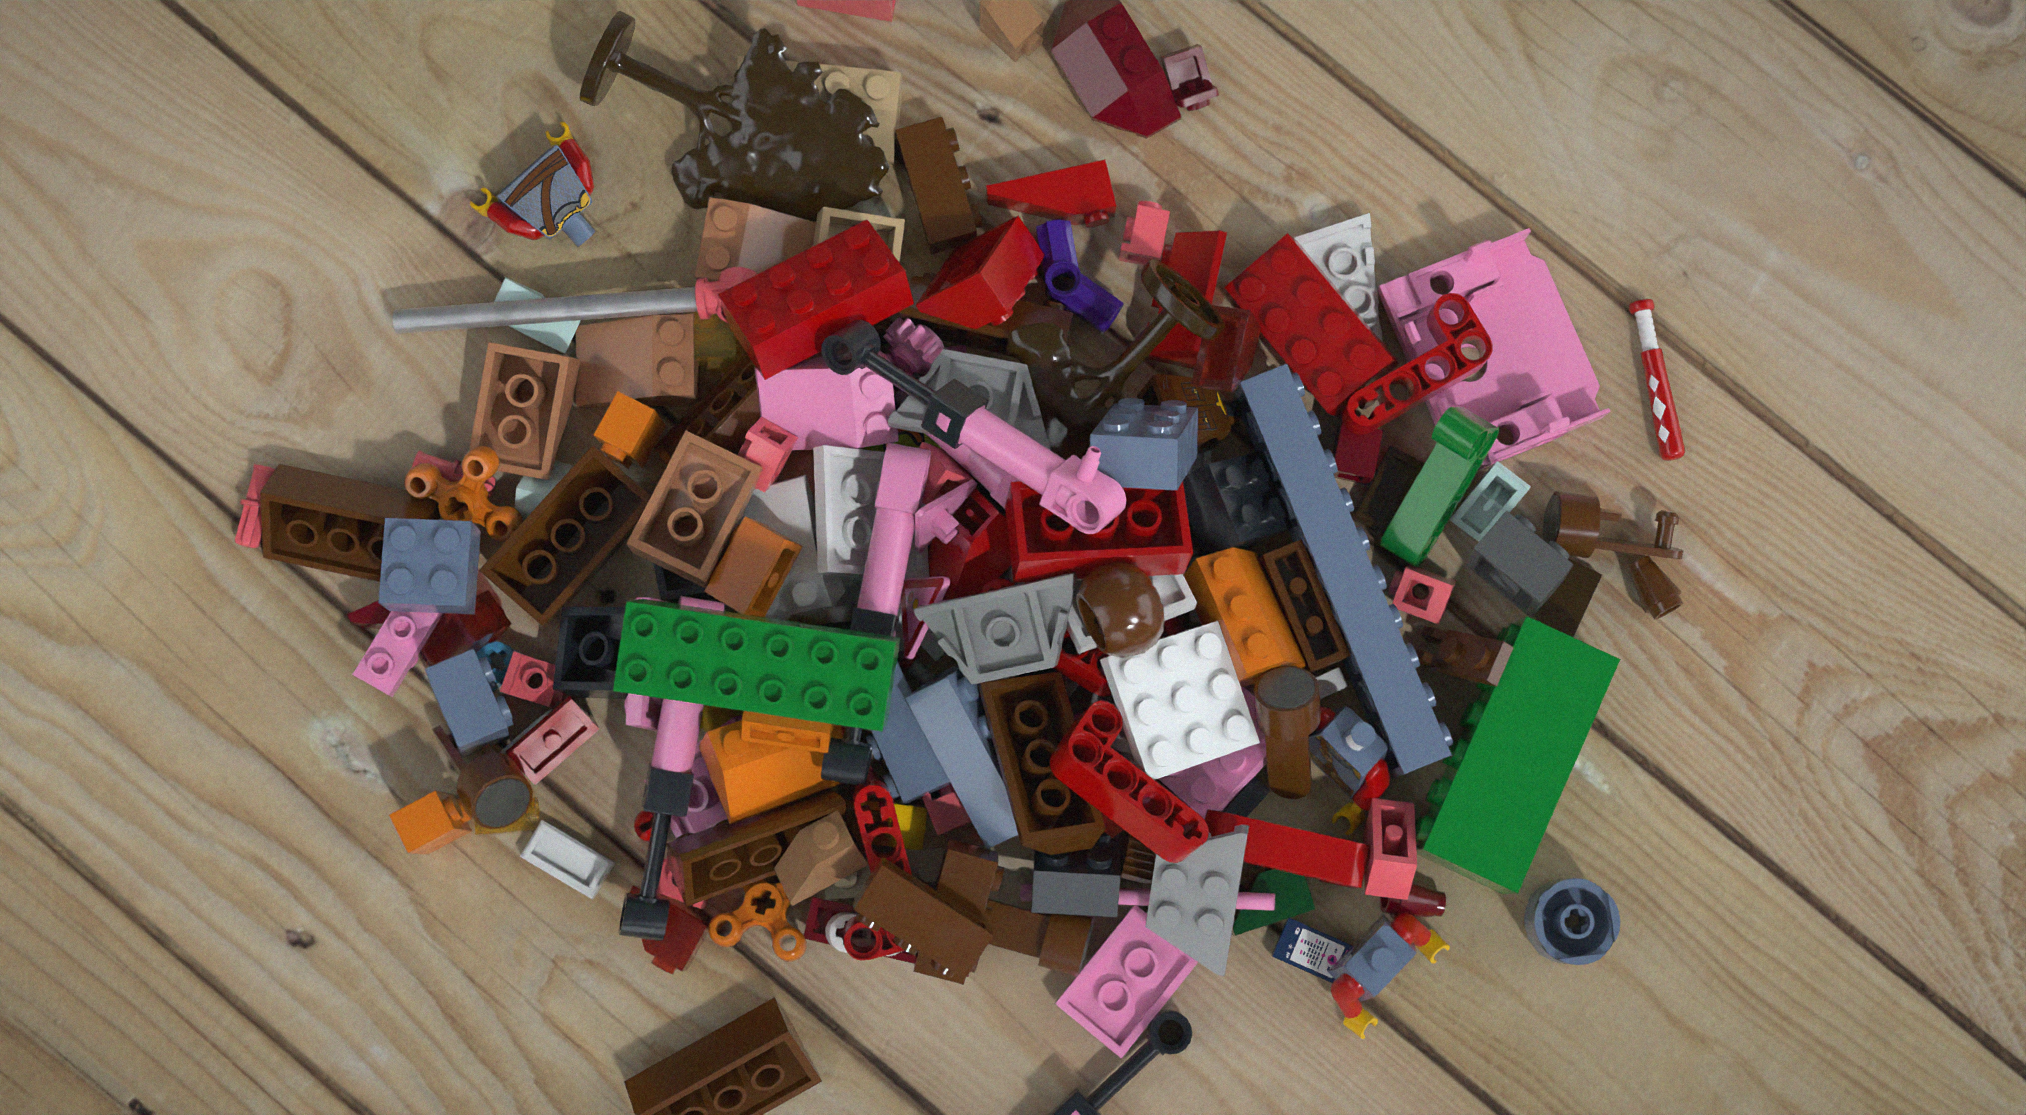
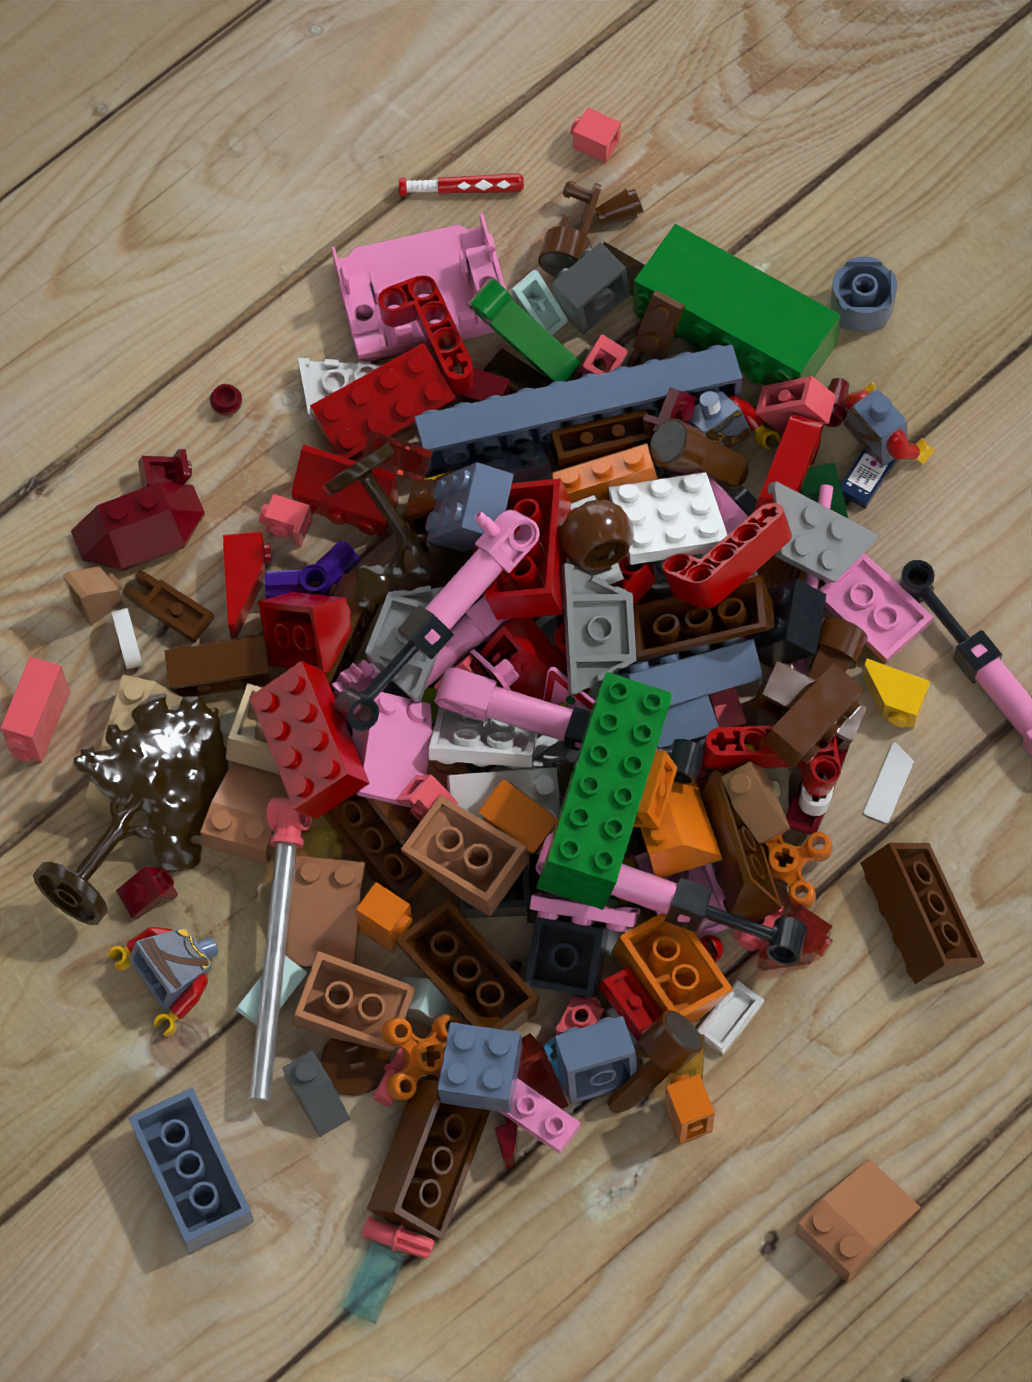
camera: 80 degrees left, 15 degrees down
none -> white beam [112,608,143,670]
none -> dark red bracket [116,867,178,919]
none -> reddish brown hinge [122,570,214,643]
none -> sand blue brick [128,1087,254,1253]
none -> dark red plate [210,384,243,416]
none -> dark grey slope [282,1050,350,1137]
none -> reddish brown piece [321,1038,390,1096]
none -> clear light blue plate [343,1242,405,1324]
none -> coral brick [570,107,621,162]
none -> orange slope [612,913,733,1024]
none -> dark red bracket [642,387,698,431]
none -> nougat slope [796,1159,921,1283]
none -> yellow slope [862,659,930,729]
none -> white sticker [863,742,914,823]

